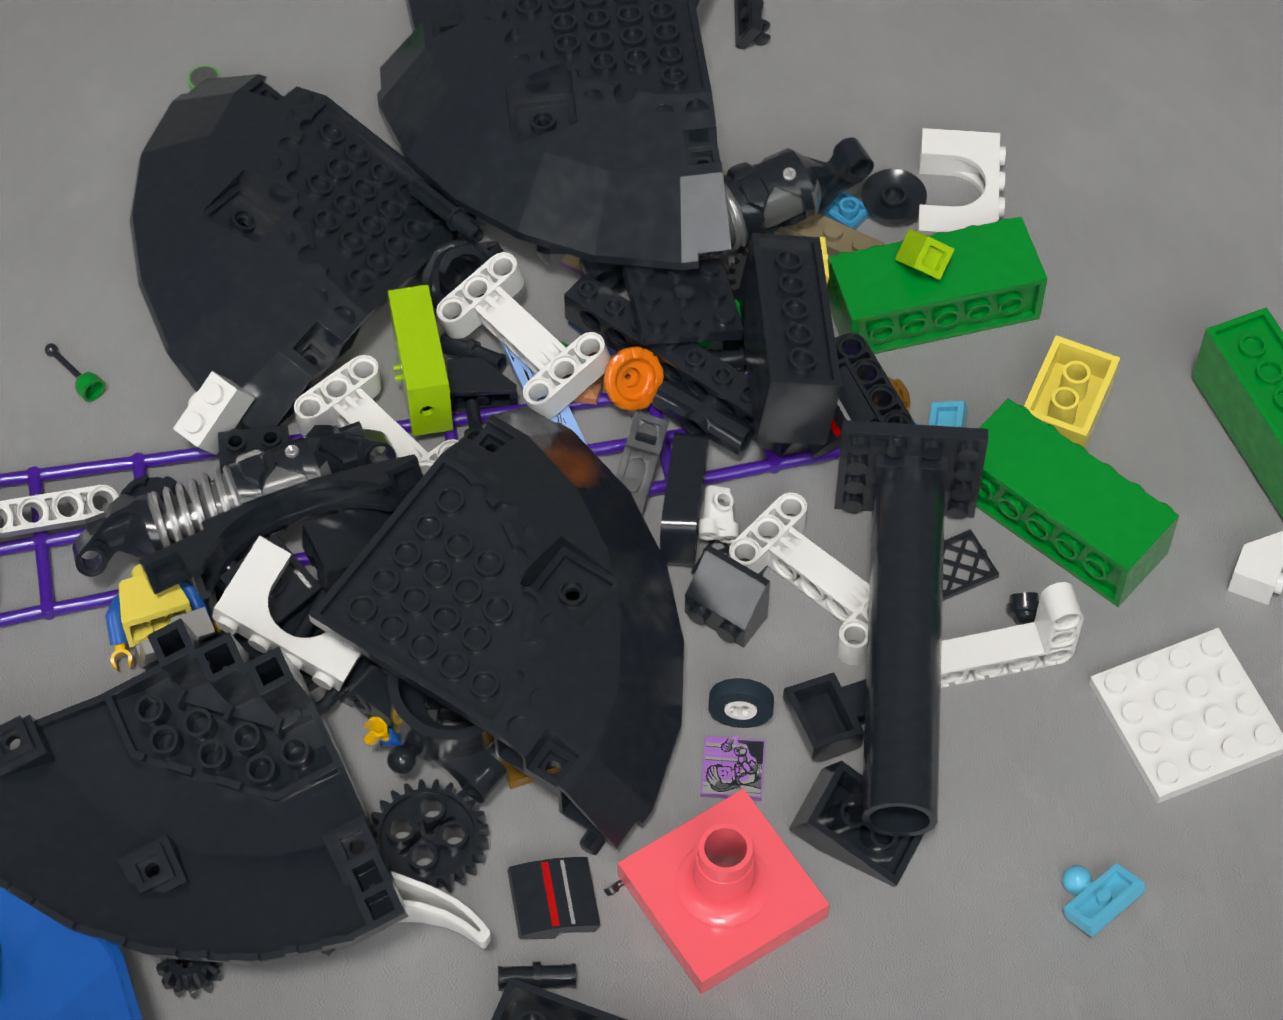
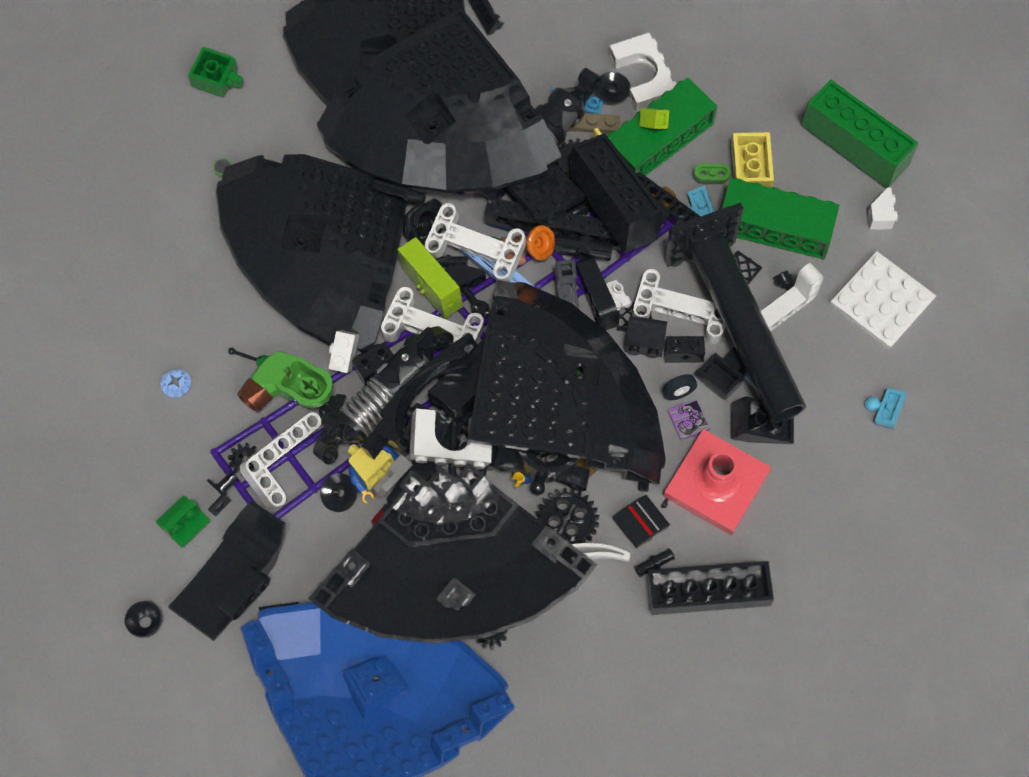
camera: 25 degrees left, 10 degrees up
none -> bright green piece [237,351,332,412]
none -> black dish [320,473,357,512]
none -> black brick [665,336,705,363]
none -> bright green plate [694,163,731,183]

